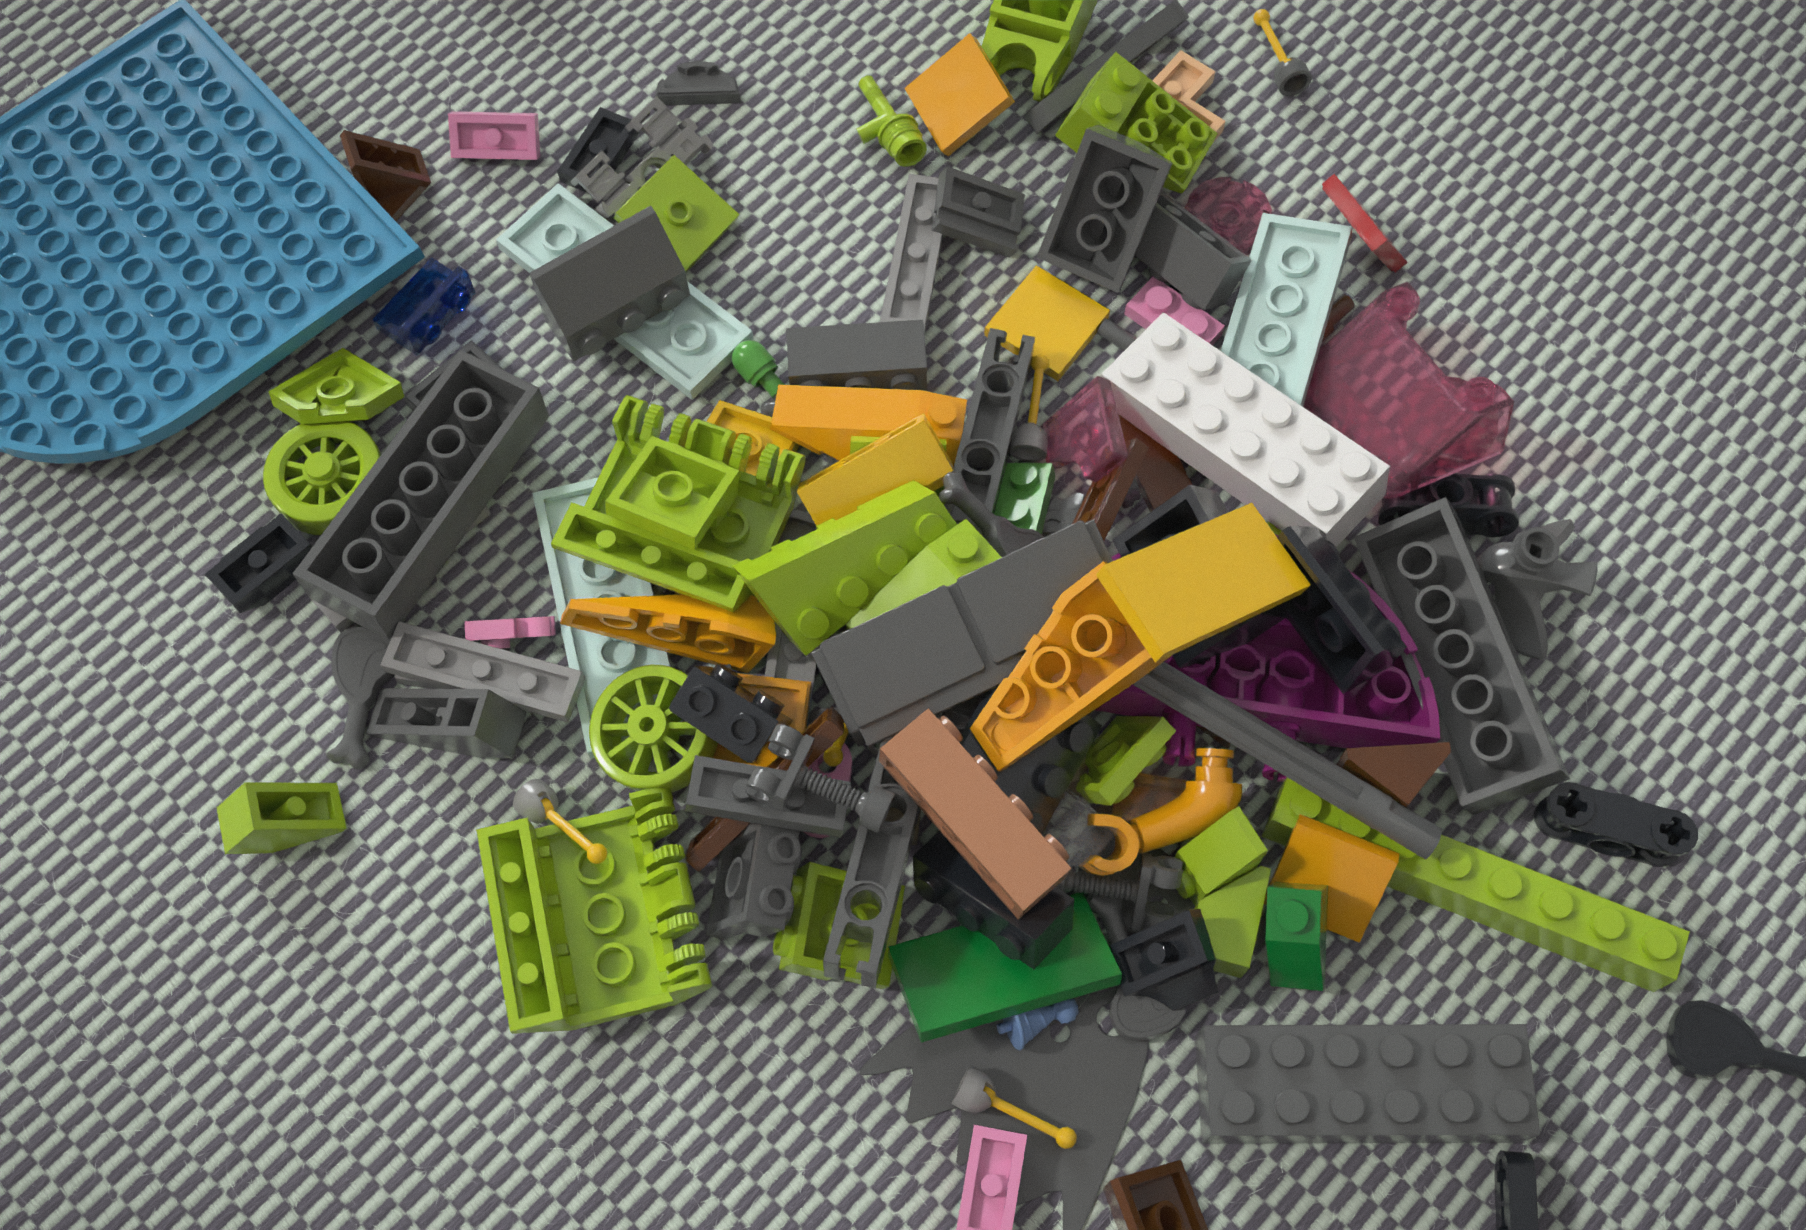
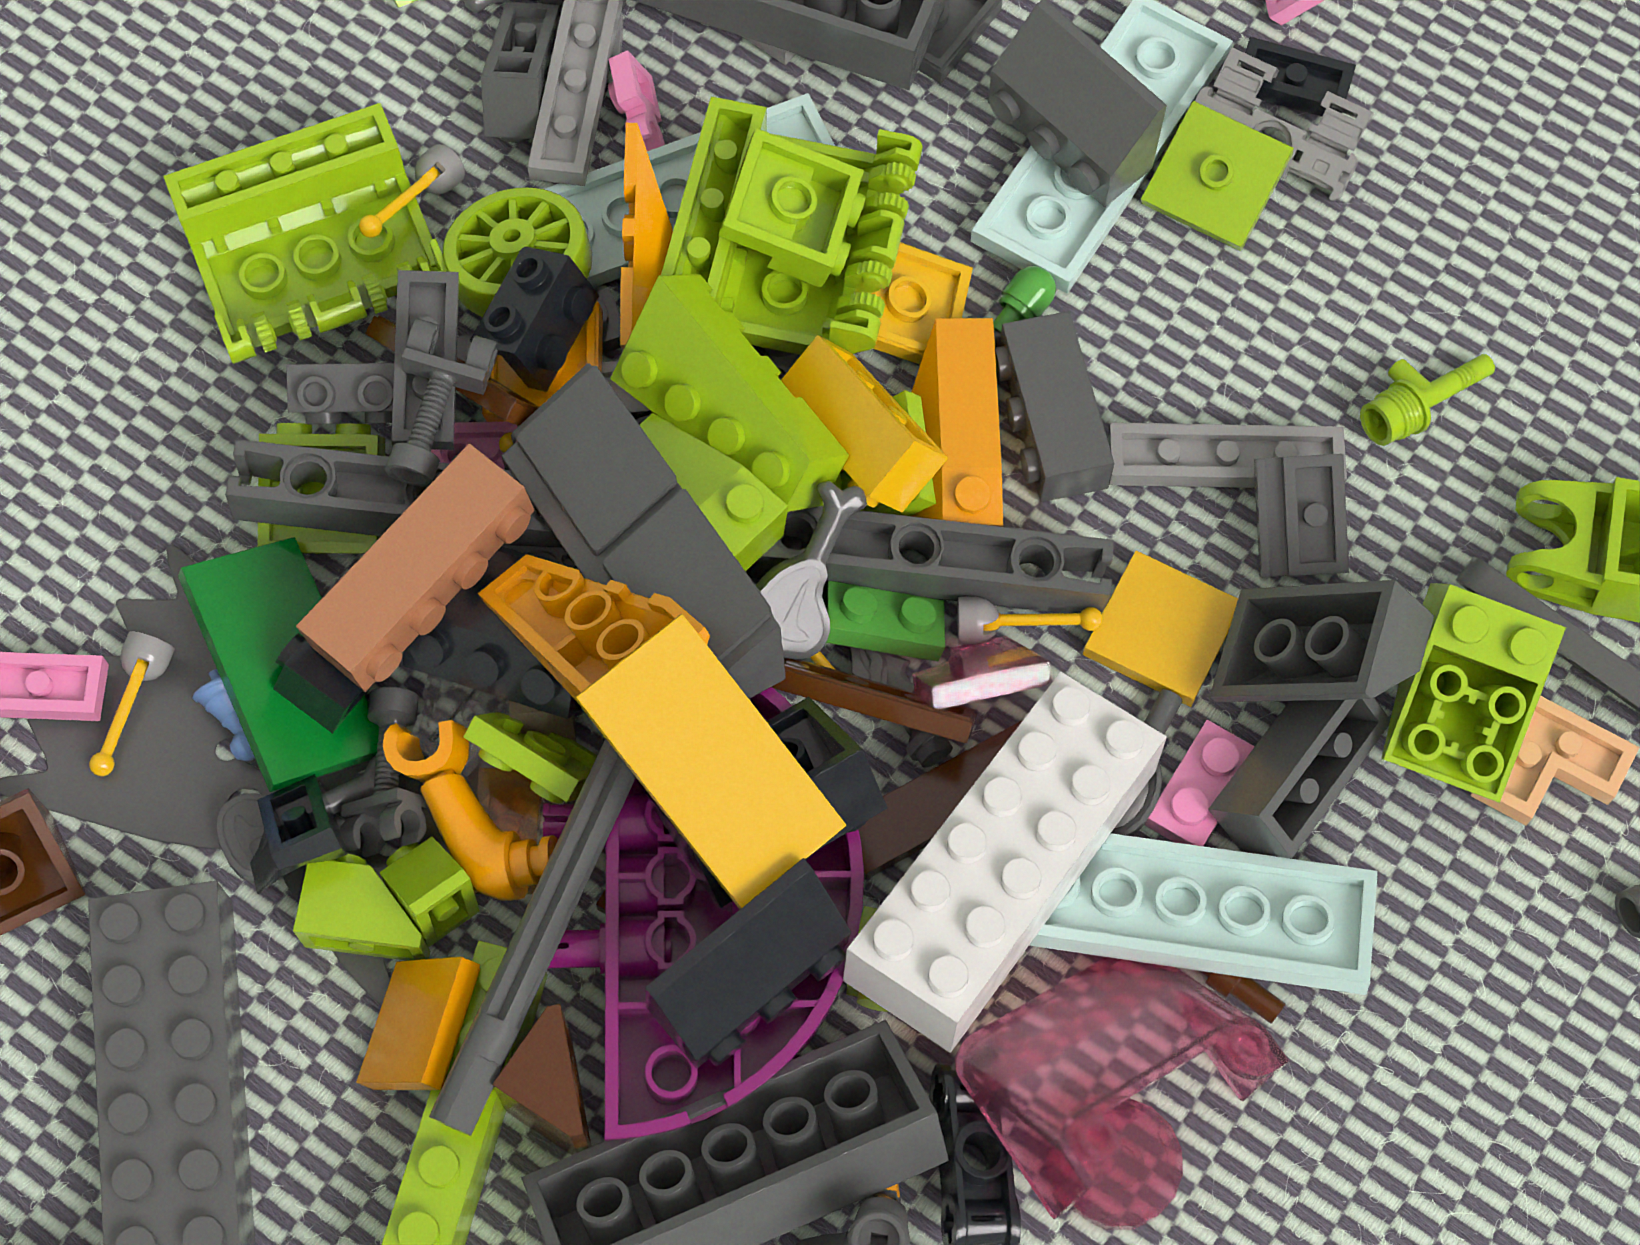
camera: 80 degrees right, 0 degrees up
dark grey tile [655,60,741,105] -> none
light orange tile [904,33,1015,156] -> none
clear pink tile [1185,177,1272,255] -> none
green slope [1266,882,1328,991] -> none
tile [1322,174,1408,273] -> none

